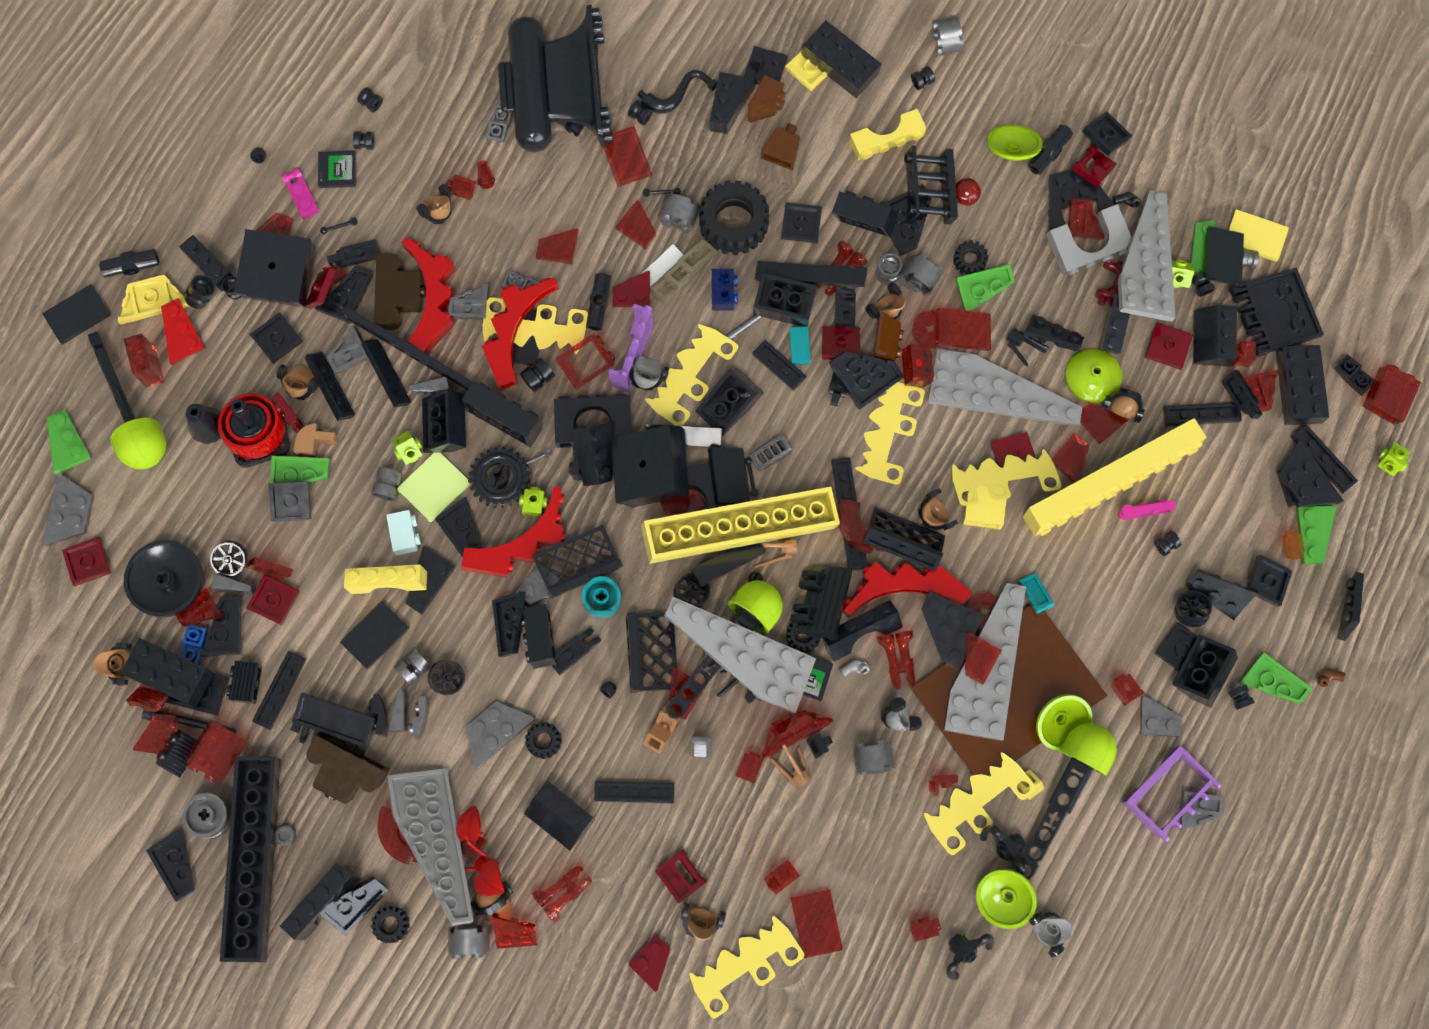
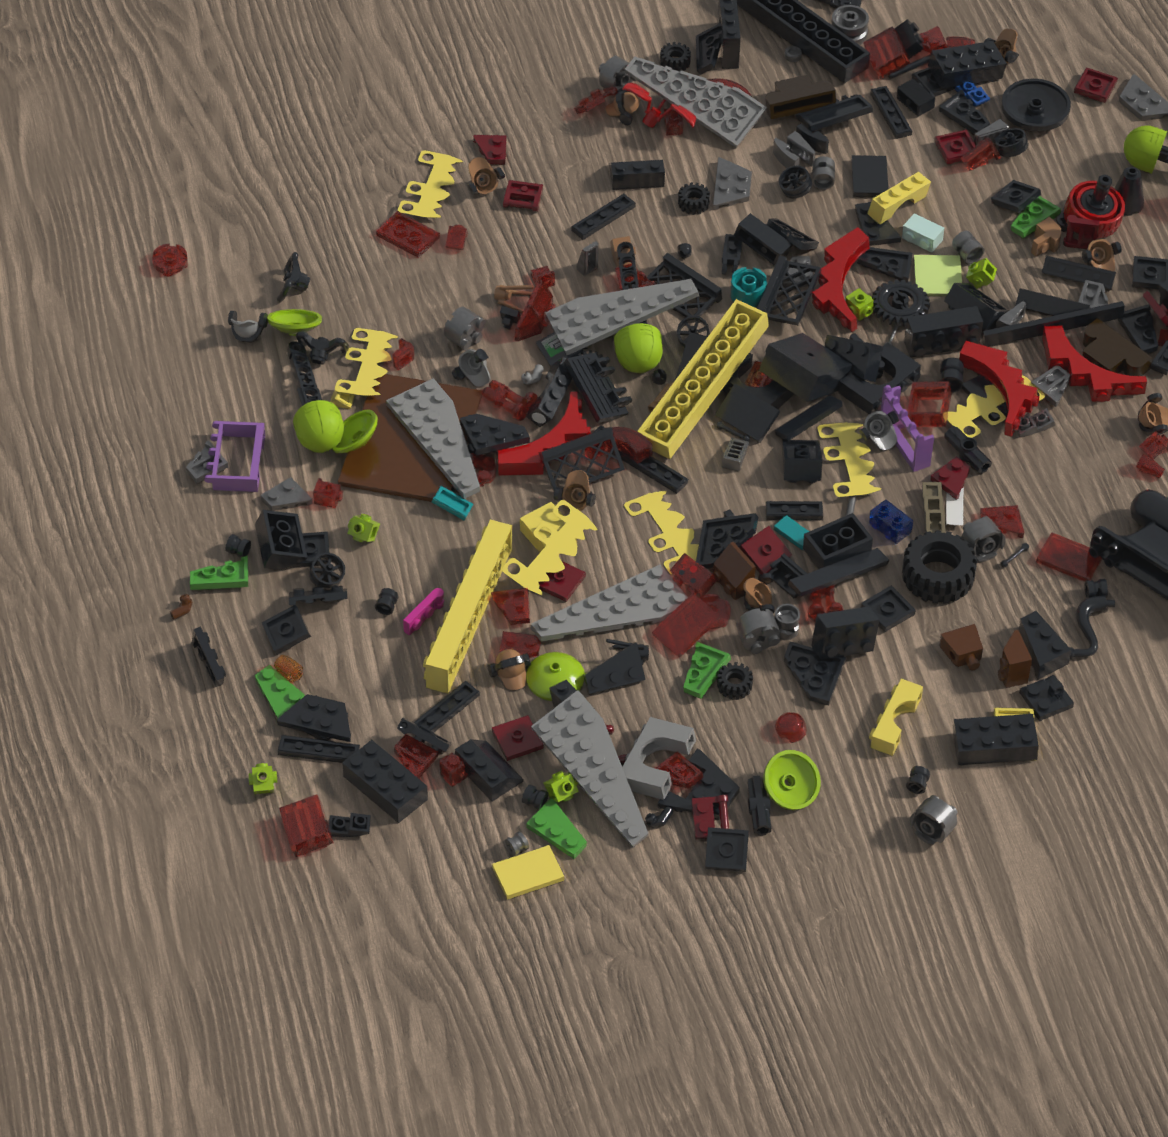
camera: 135 degrees right, 25 degrees down
clear red wing [176,588,222,627] -> none
clear red piece [531,866,592,924] -> none
clear red wing [536,229,579,265] -> none
black fence [904,145,958,225] -> none
clear red brick [908,917,941,942] -> none
clear red wing [965,632,1002,685] -> none
black tile [1204,226,1244,286] -> none
black hinge [1229,267,1324,357] -> none
none -> lime brick [347,513,380,542]

